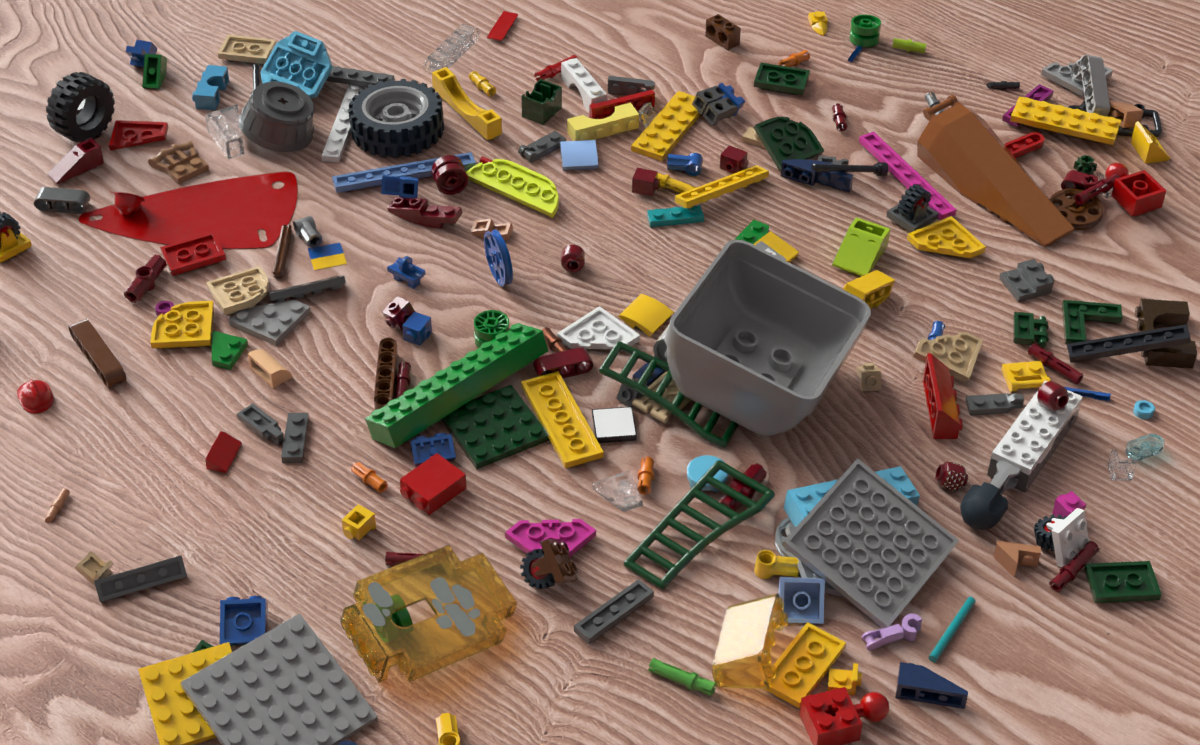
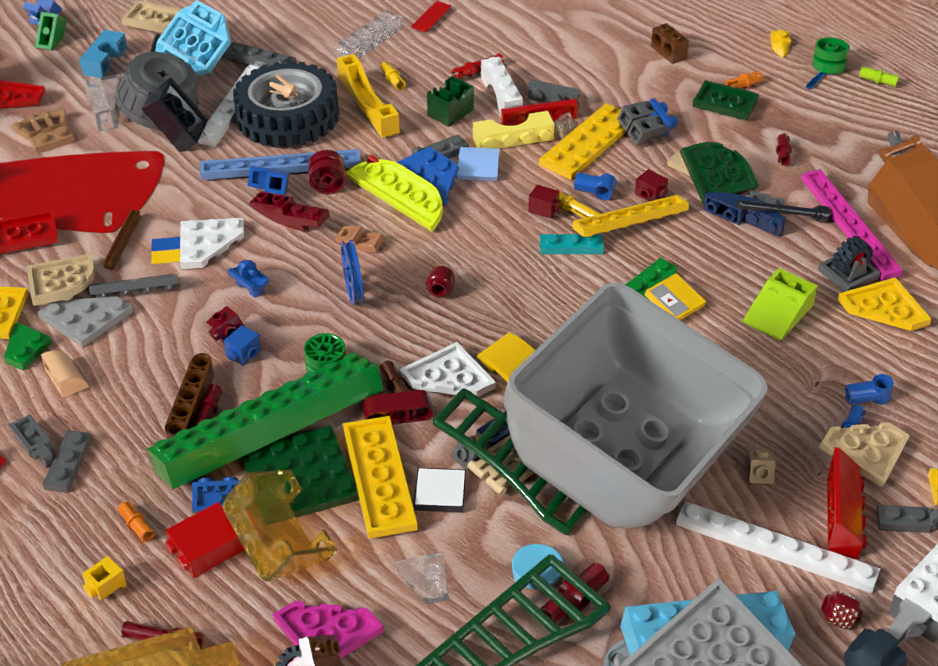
camera: 10 degrees right, 0 degrees up
flat silver piece [293,216,322,248] -> none
orange pin [637,456,654,495] -> none
yellow wedge [843,270,895,309] -> none
none -> black slope [141,77,208,152]
none -> white plate [180,218,244,269]
none -> clear yellow windscreen [223,470,337,581]
none -> light nougat piece [269,74,298,99]
none -> blue wing [396,146,459,206]
none -> white plate [676,501,880,594]
none -> blue piece [844,374,894,405]

